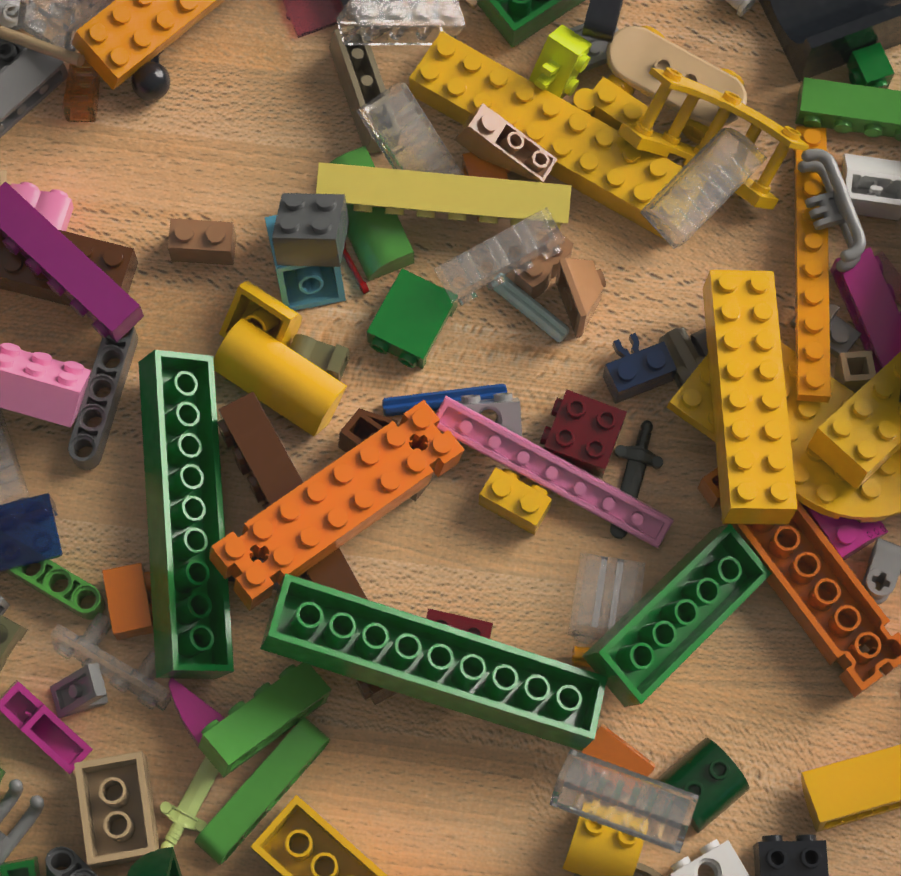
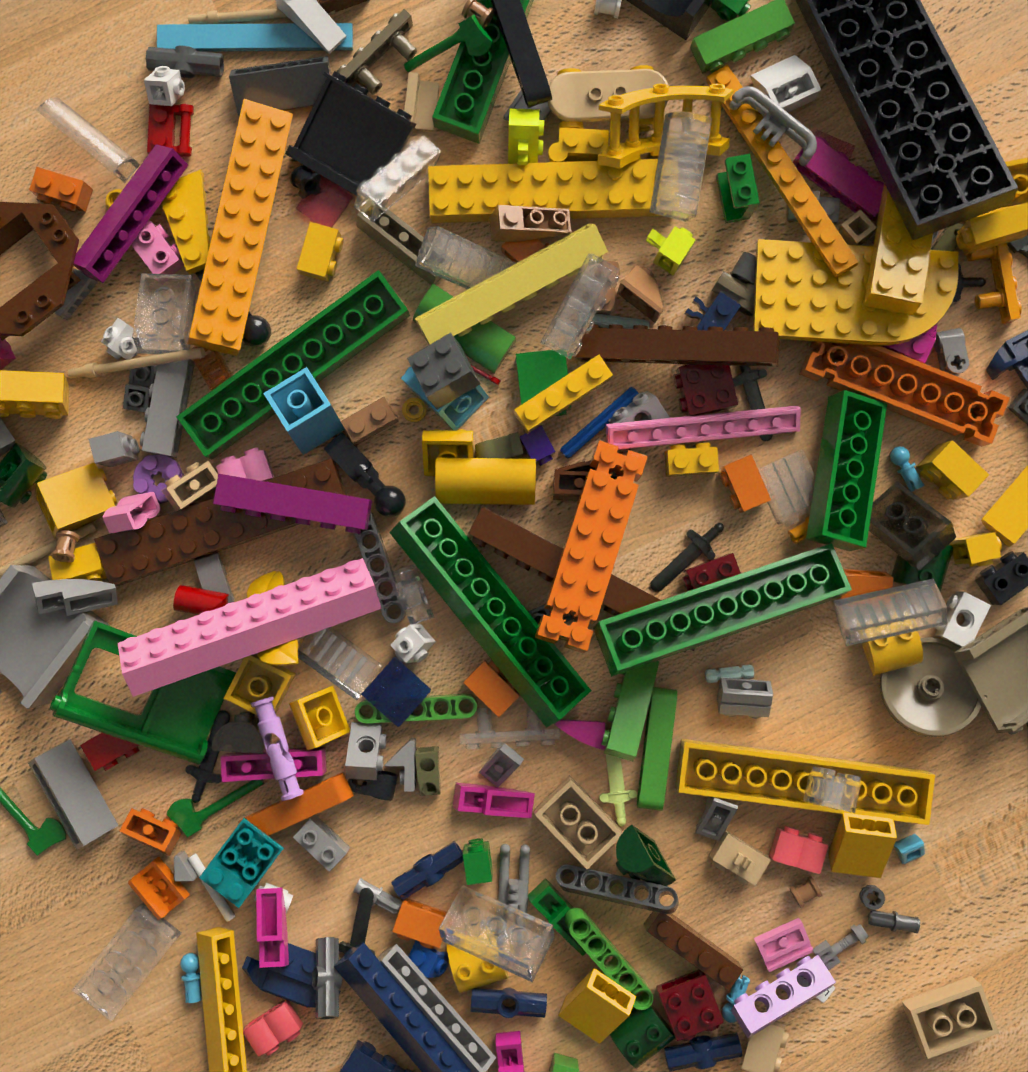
camera: 30 degrees left, 15 degrees up
yellow brick [703,270,798,524] -> none
none -> green brick [176,270,410,460]
none -> medium azure slope [263,367,345,455]
none -> yellow brick [296,222,344,282]
none -> black beam [324,431,406,517]
none -> white brick [391,624,436,663]
none -> clear brick [393,564,434,624]
none -> yellow plate [402,398,427,422]
none -> yellow brick [514,354,613,434]
none -> dark purple brick [520,425,556,466]
none -> reddish brown brick [575,324,780,367]
none -> neon yellow brick [646,226,696,276]
none -> pearl dark grey sword [650,523,724,592]
none -> light aqua axle [705,665,754,683]
none -> green panel [716,153,760,224]
none -> light grey brick [717,678,773,719]
none -> orange brick [719,454,771,513]
none -> clear smoke brick [869,481,956,571]
none -> medium azure pin [890,446,924,492]
none -> yellow brick [917,440,989,500]
none -> yellow brick [949,532,1002,567]

